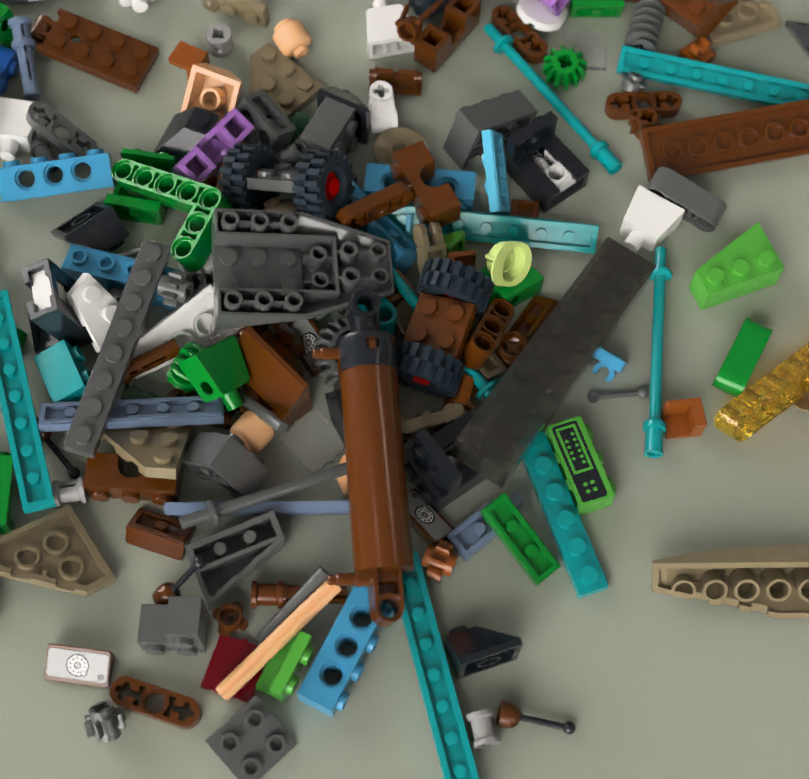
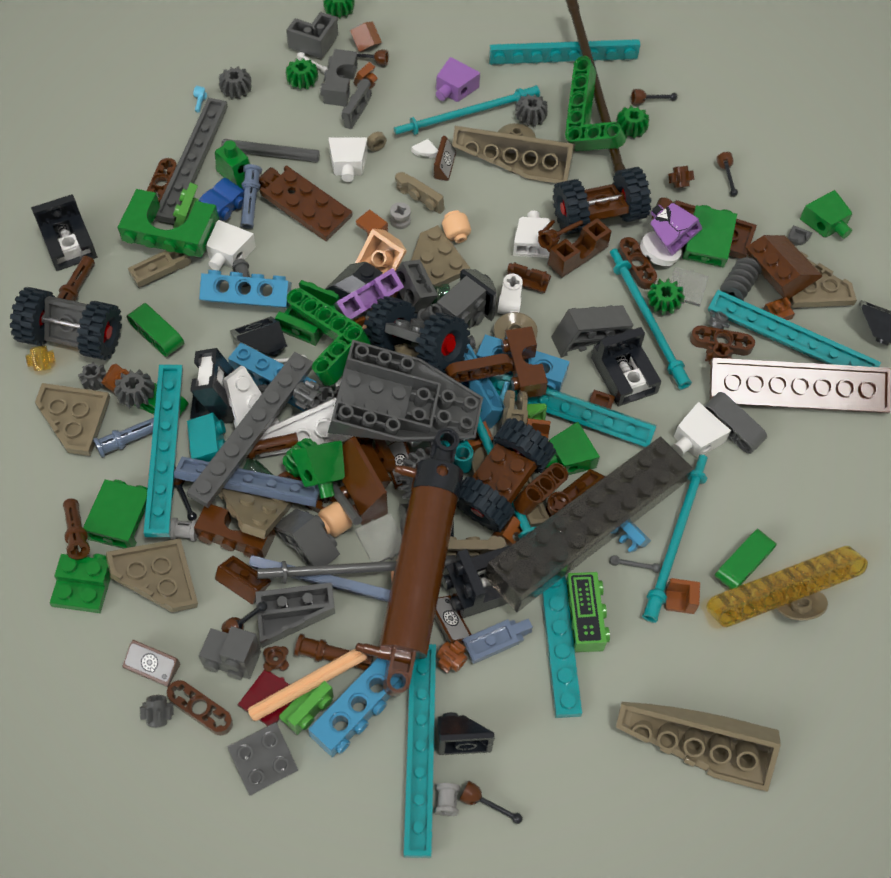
camera: 15 degrees right, 5 degrees down
dark grey beam [26,101,98,164] -> none
dark grey bar [256,566,329,643] -> none
green tile [479,492,561,585] -> none
medium azure plate [481,129,511,215] -> none
yellowish green piece [485,241,532,287] -> none
bright green wedge [689,222,785,310] -> none

